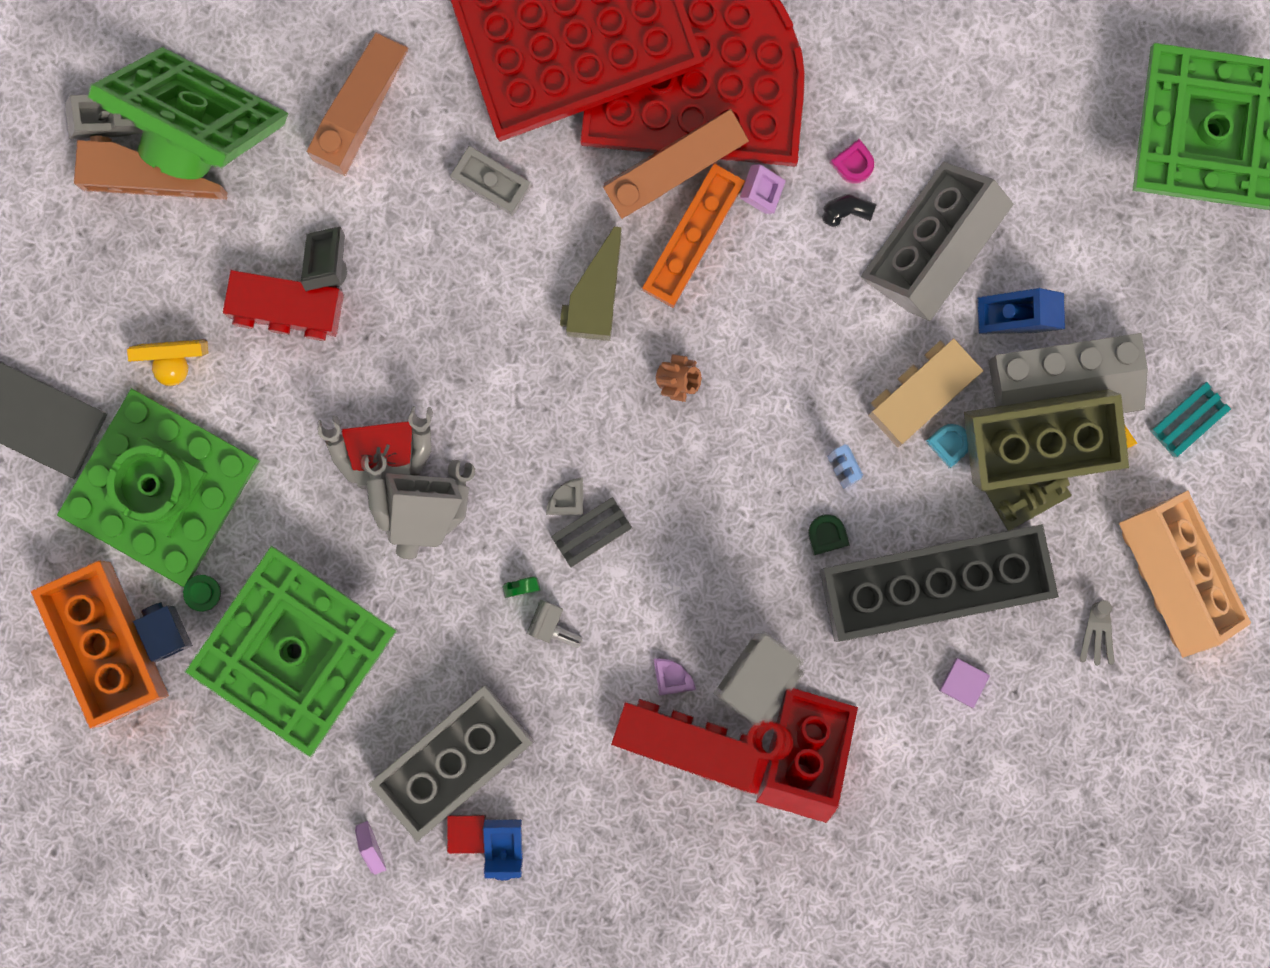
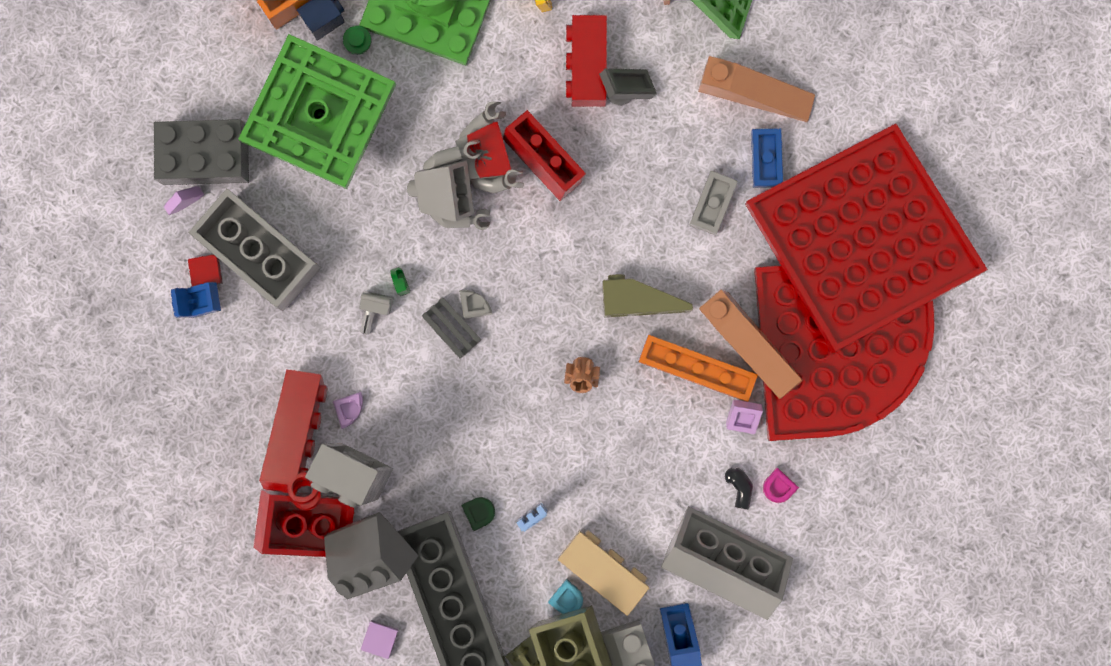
camera: 85 degrees right, 0 degrees up
none -> dark grey brick [154,119,249,185]
none -> dark grey slope [324,512,419,600]
none -> red brick [503,110,586,201]
none -> blue plate [751,128,783,188]

